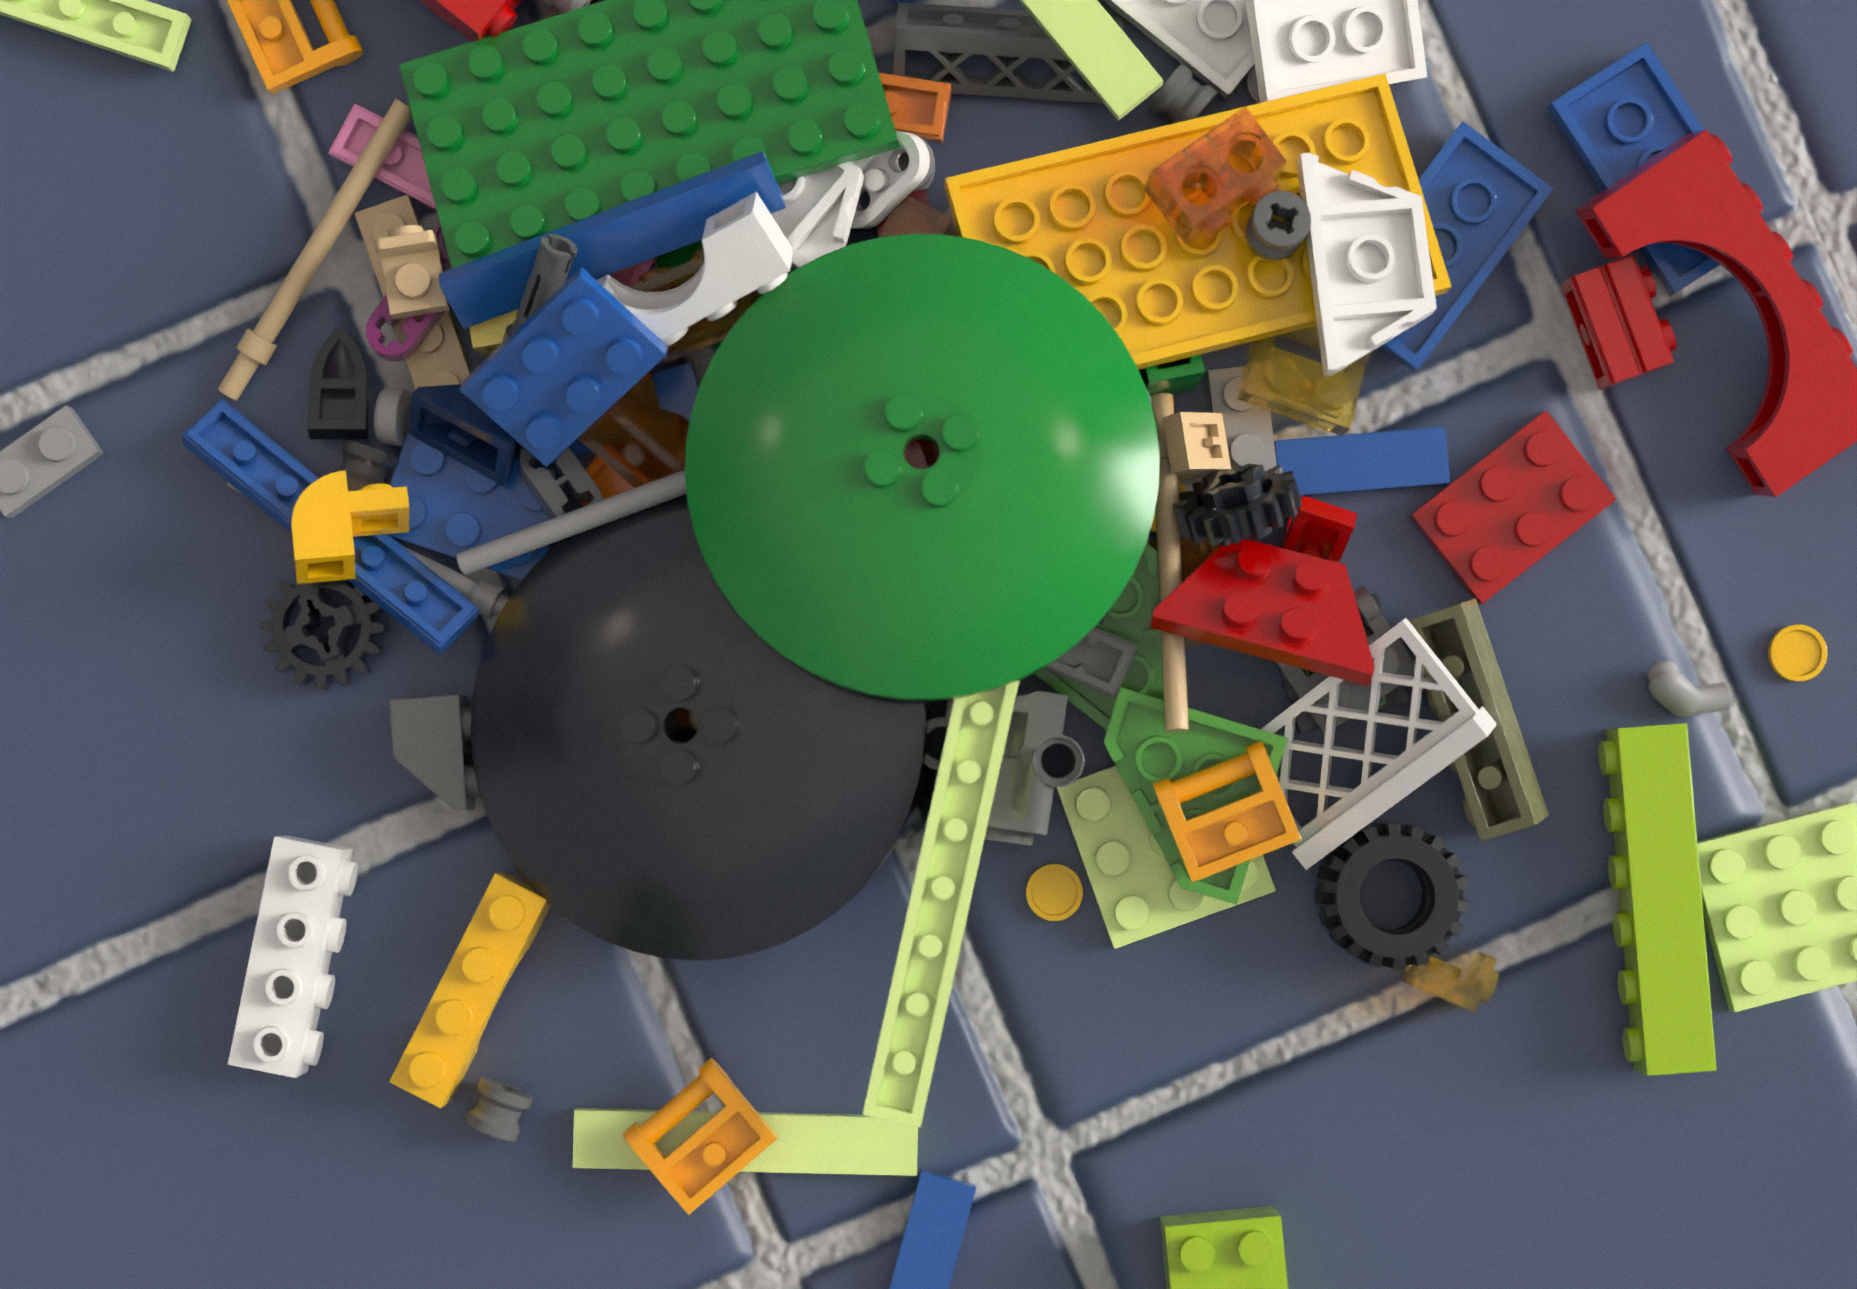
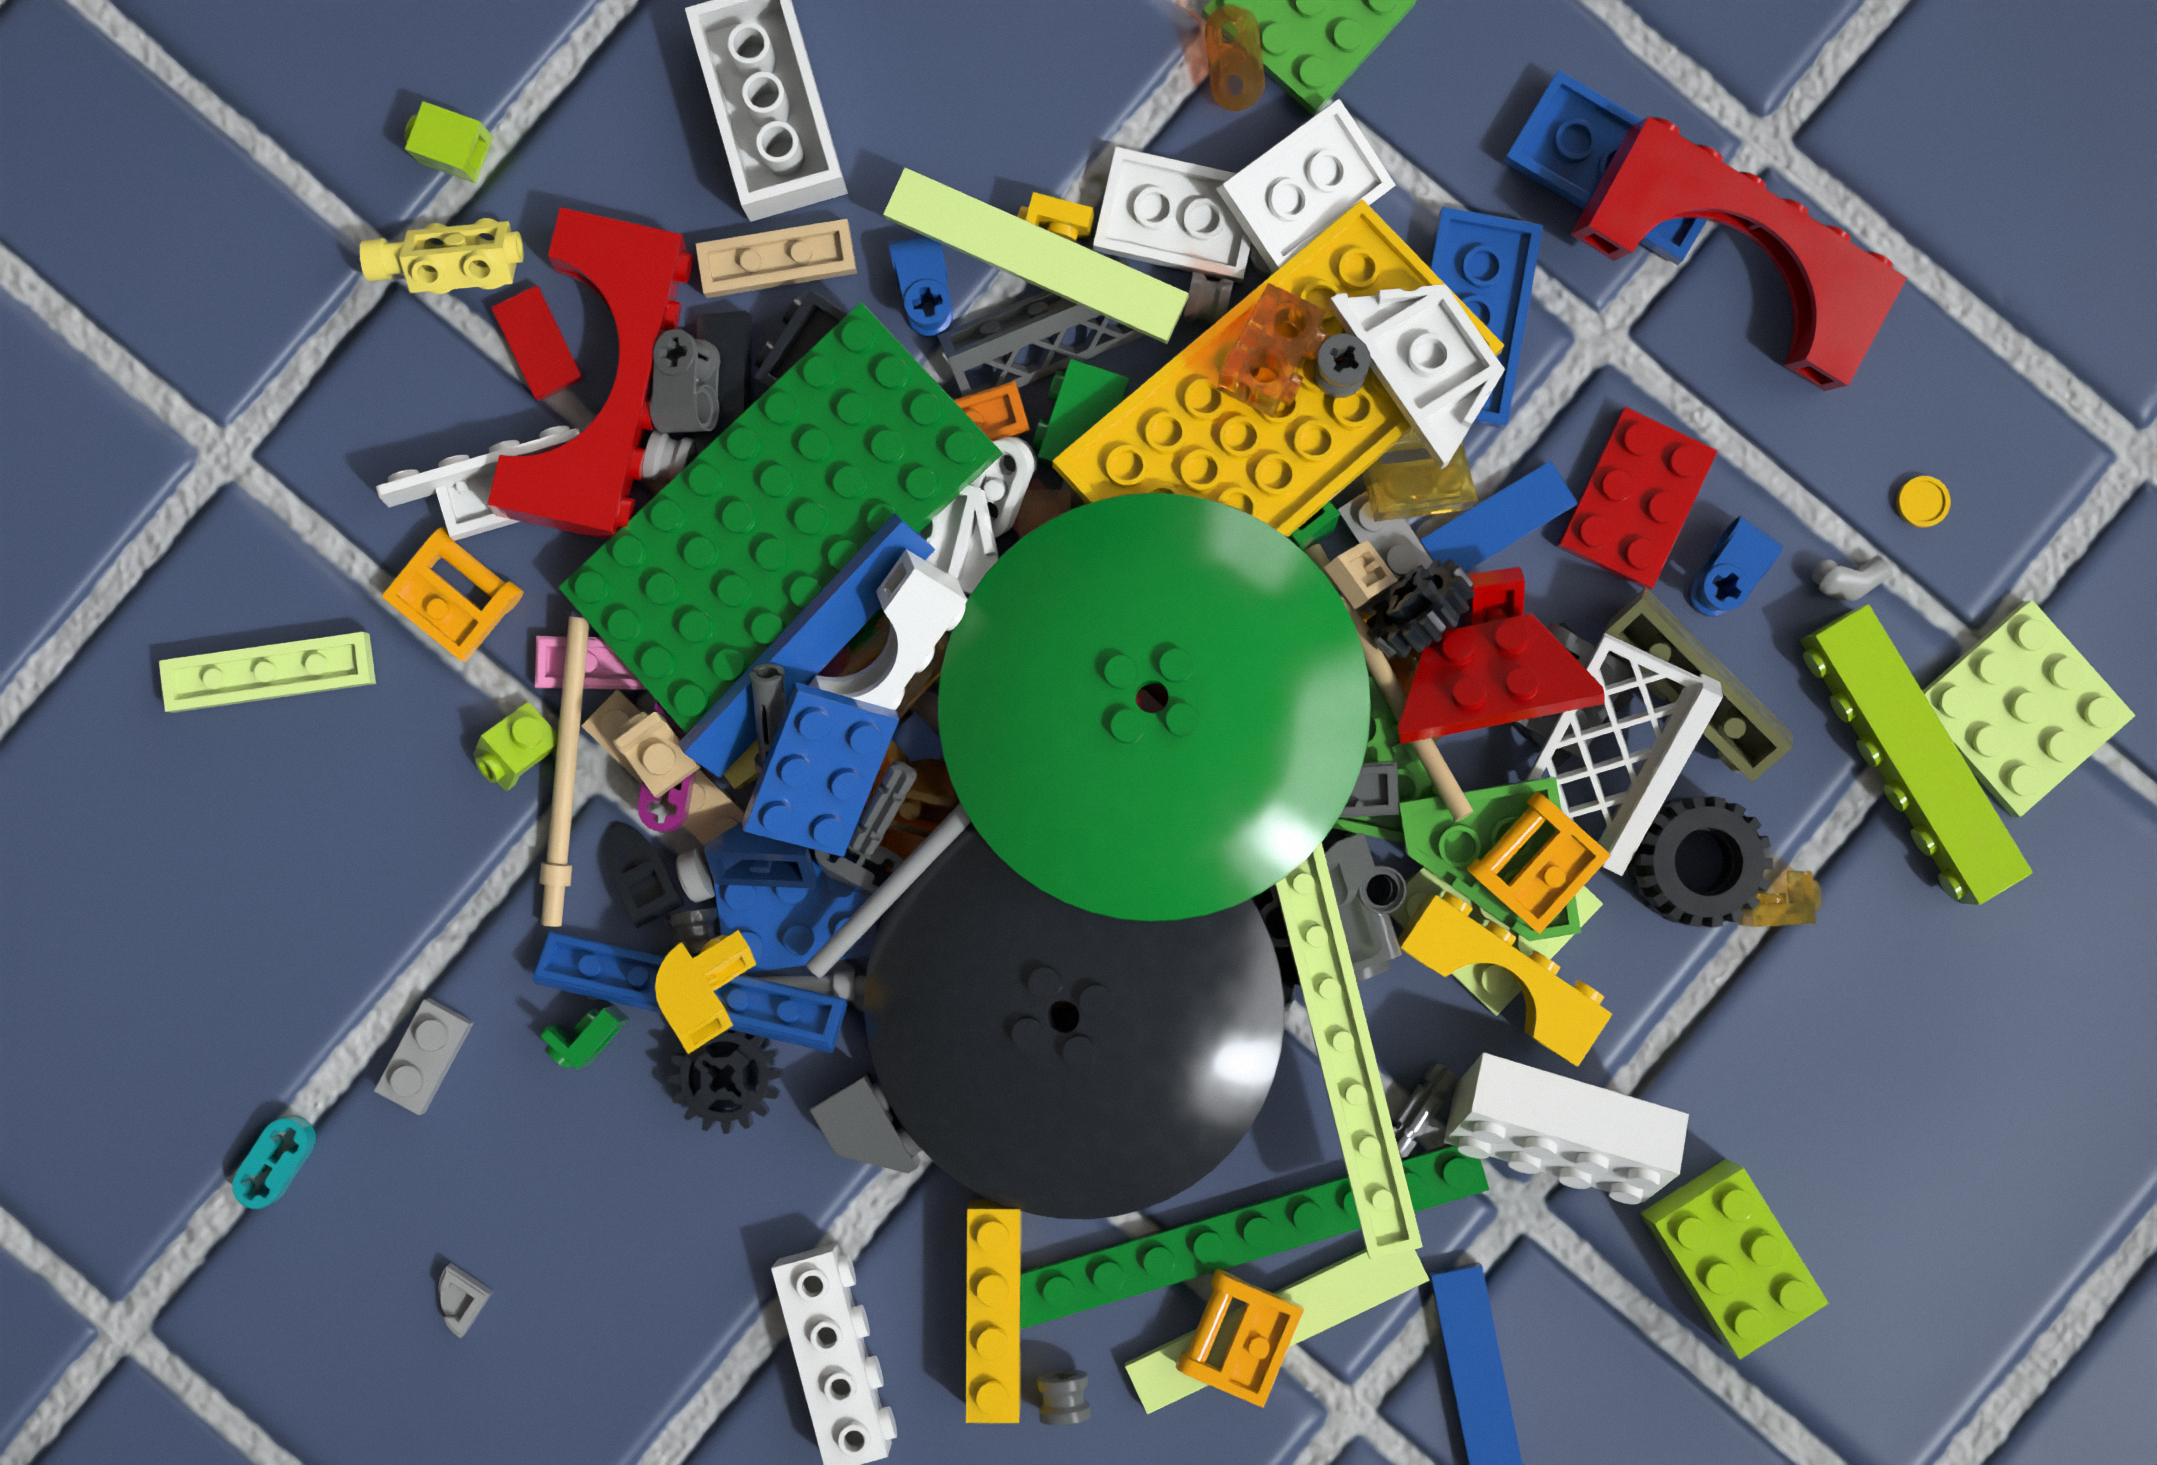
camera: 25 degrees left, 0 degrees up
yellow piece [1026,864,1083,921] -> none
red brick [1560,255,1677,391] -> none
none -> lime bracket [473,701,558,791]
none -> green bracket [539,1005,630,1070]
none -> dark grey axle [849,761,917,855]
none -> green plate [1020,1144,1490,1330]
none -> green brick [1032,359,1130,470]
none -> dark grey axle [1393,1062,1459,1158]
none -> yellow arch [1397,891,1613,1067]
none -> white brick [1444,1052,1689,1204]
none -> blue piece [1689,516,1783,617]

